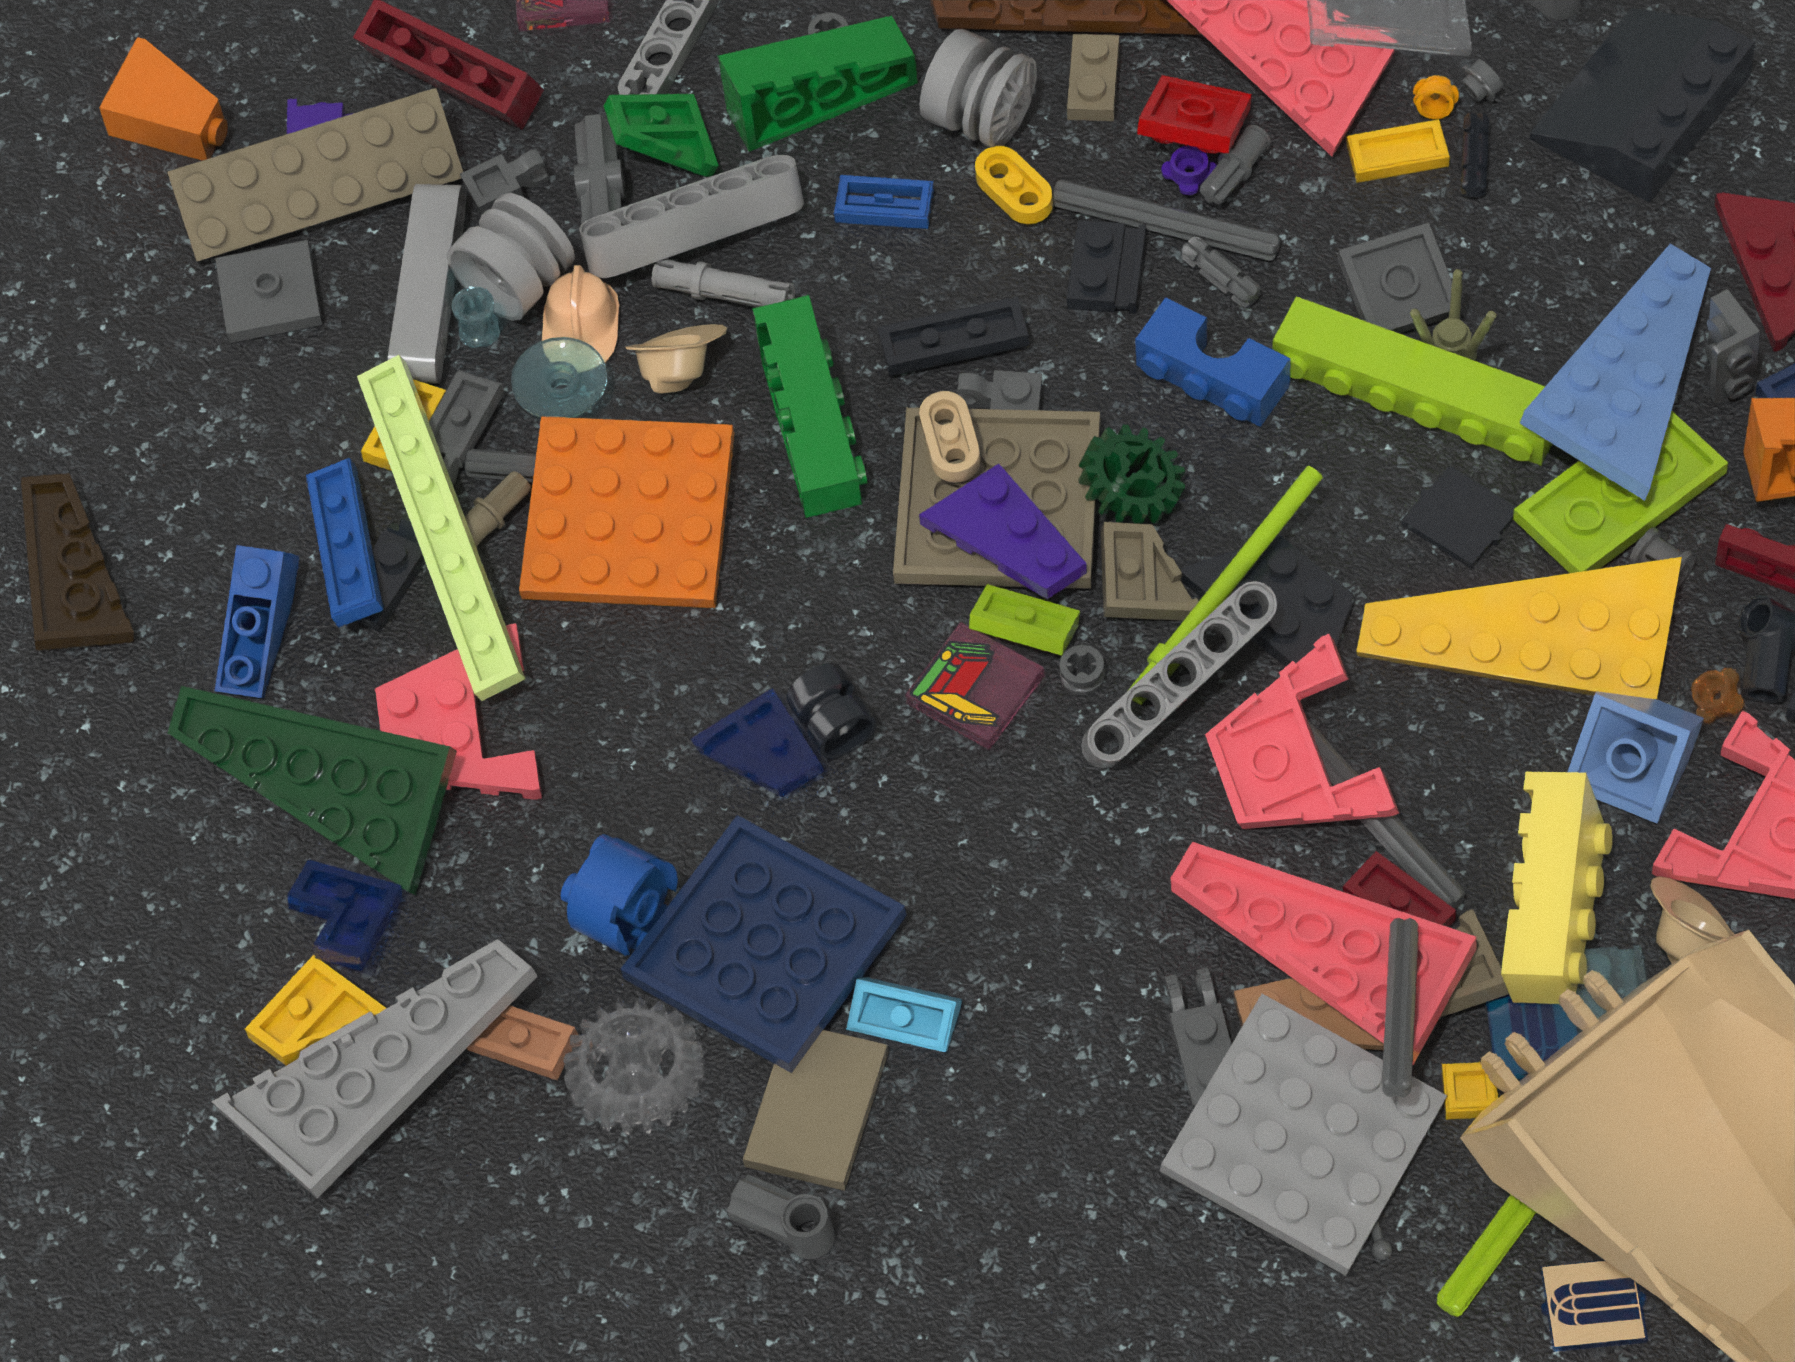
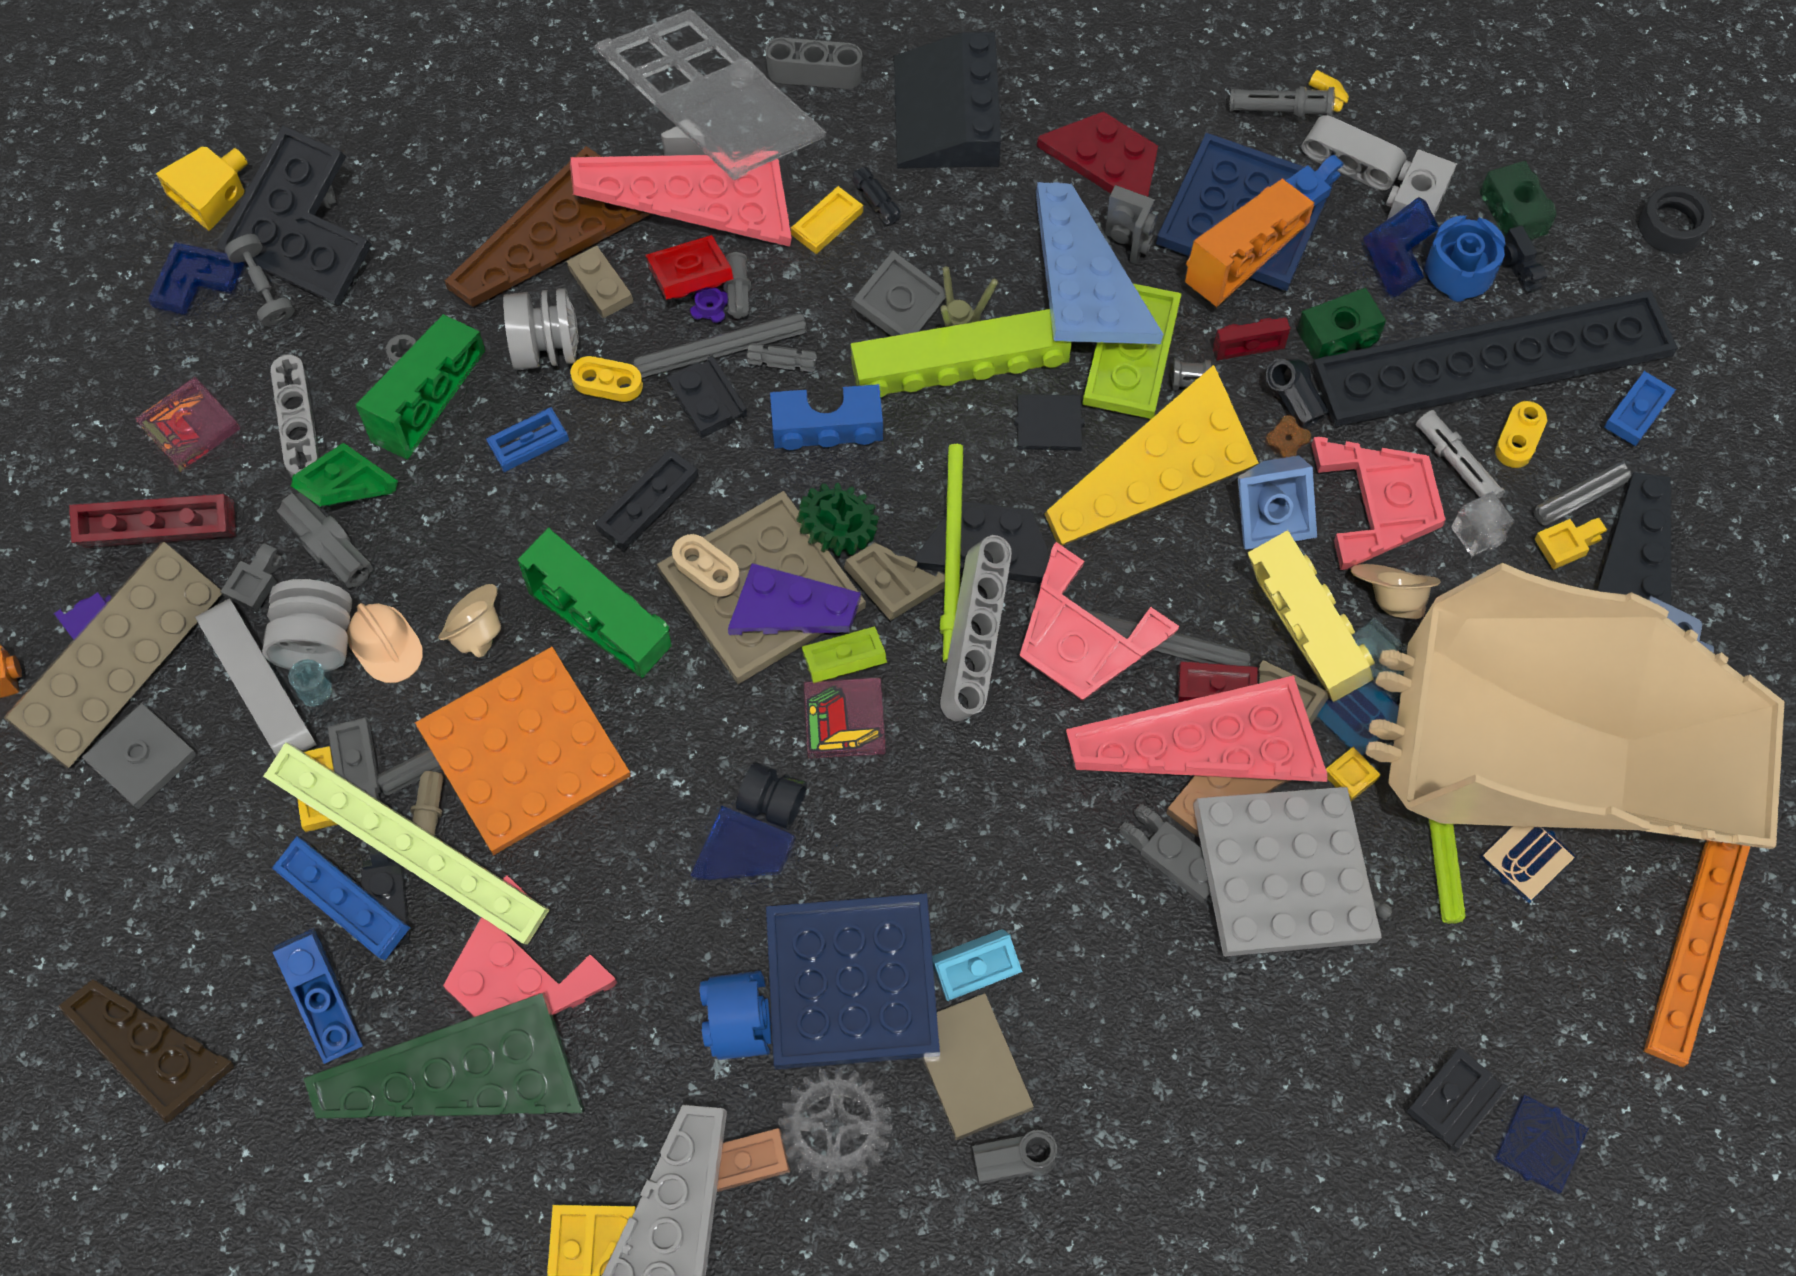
camera: 45 degrees left, 5 degrees up
clear blue plate [287,859,403,971] -> none
clear light blue dish [511,337,607,418] -> none
light grey beam [579,155,804,278] -> none
light grey pin [652,259,795,307] -> none
dark grey plate [957,370,1042,410] -> none
dark grey bush [1059,645,1105,696] -> none
dark grey axle [1382,918,1418,1097] -> none
light orange plate [1413,75,1459,119] -> none
dark grey plate [1460,59,1504,102] -> none

